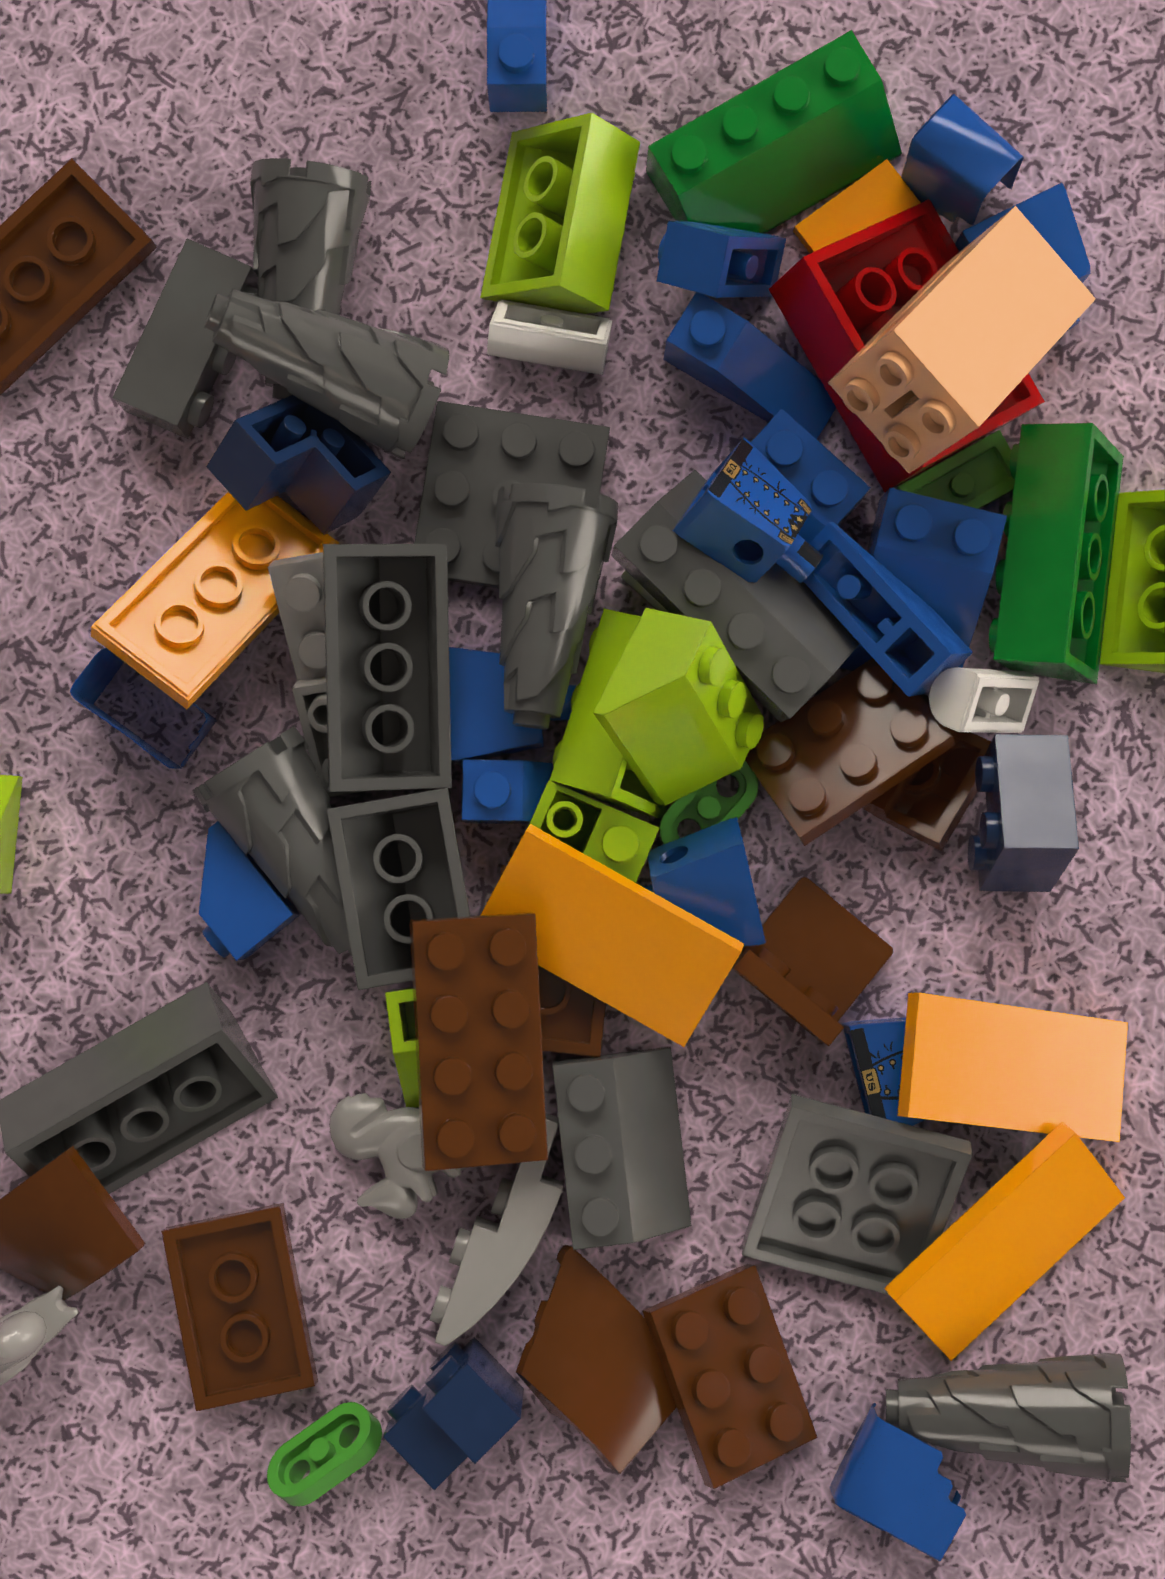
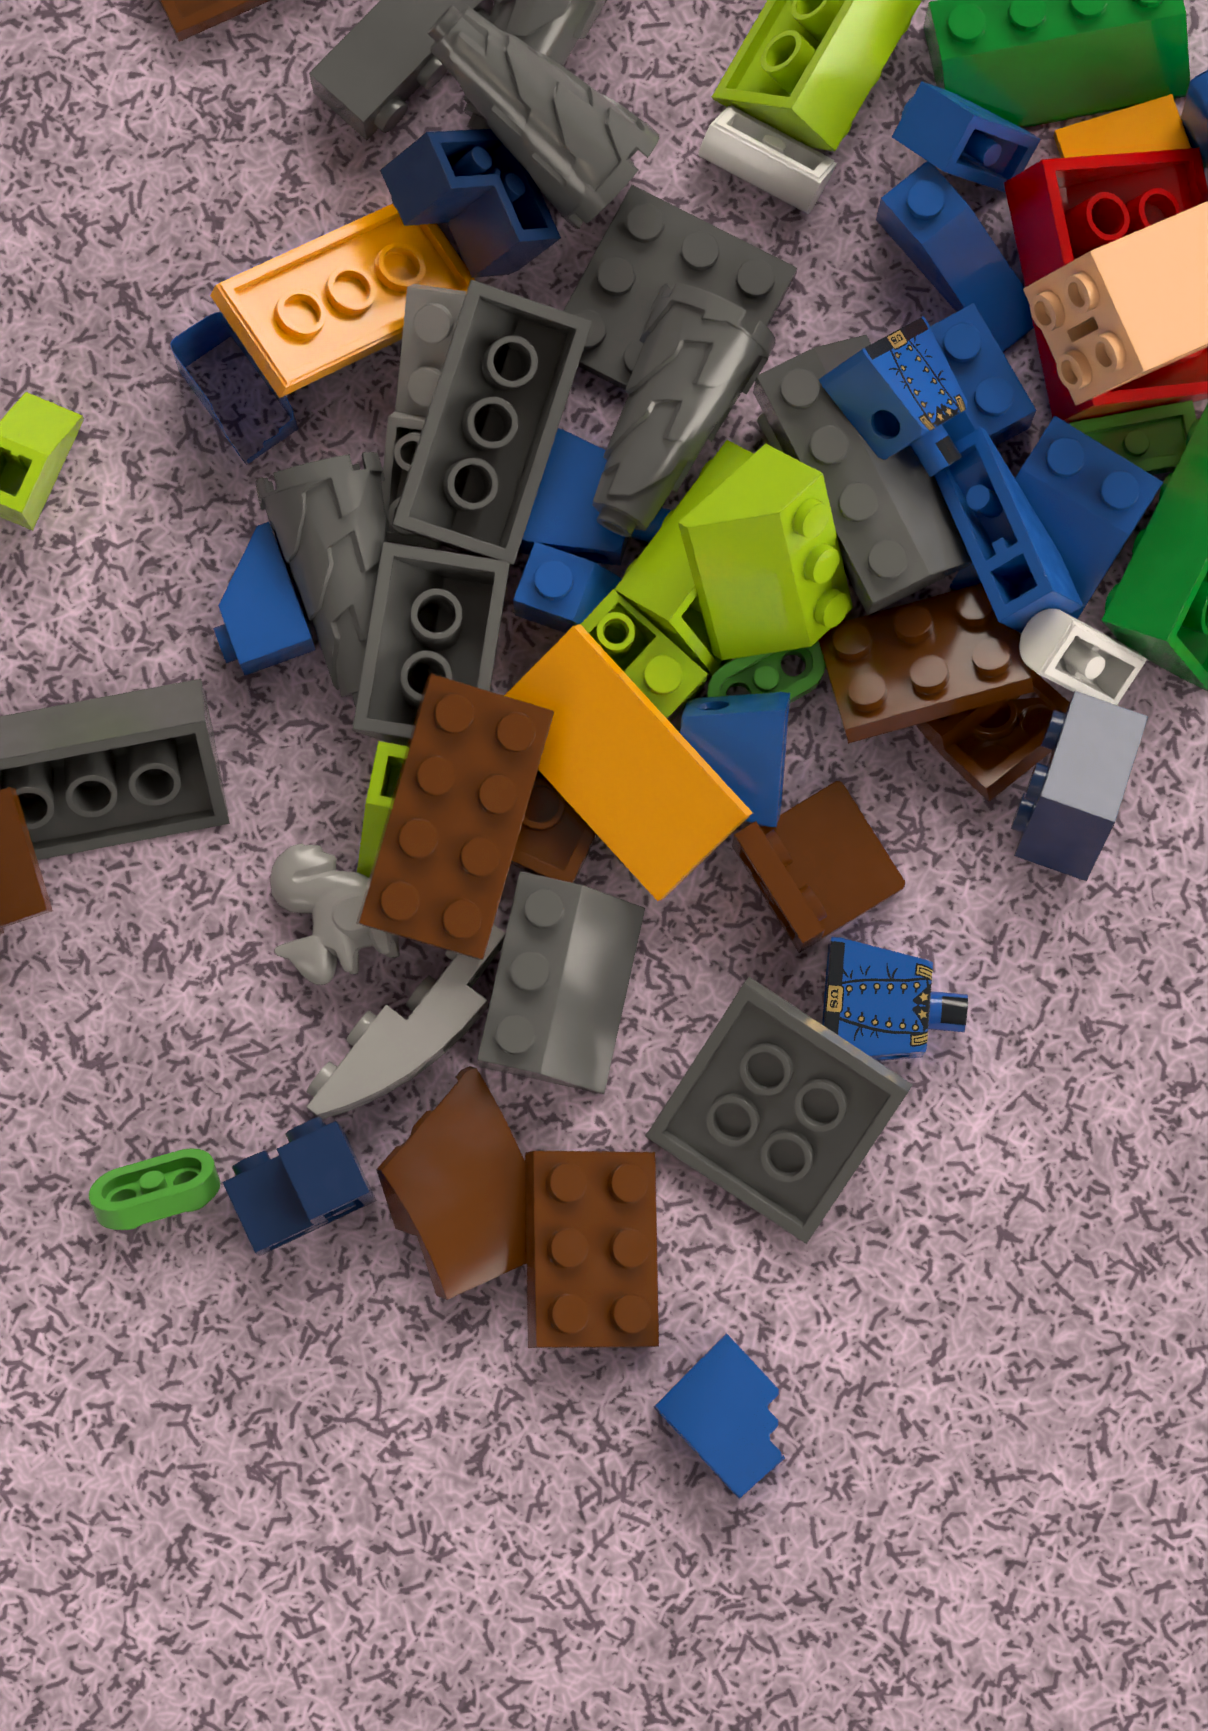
camera: 20 degrees right, 5 degrees down
reddish brown plate [161,1203,318,1411] -> none
light orange tile [884,1122,1125,1361] -> none
dark grey cone [886,1353,1131,1483] -> none
light orange tile [897,993,1128,1142] -> none

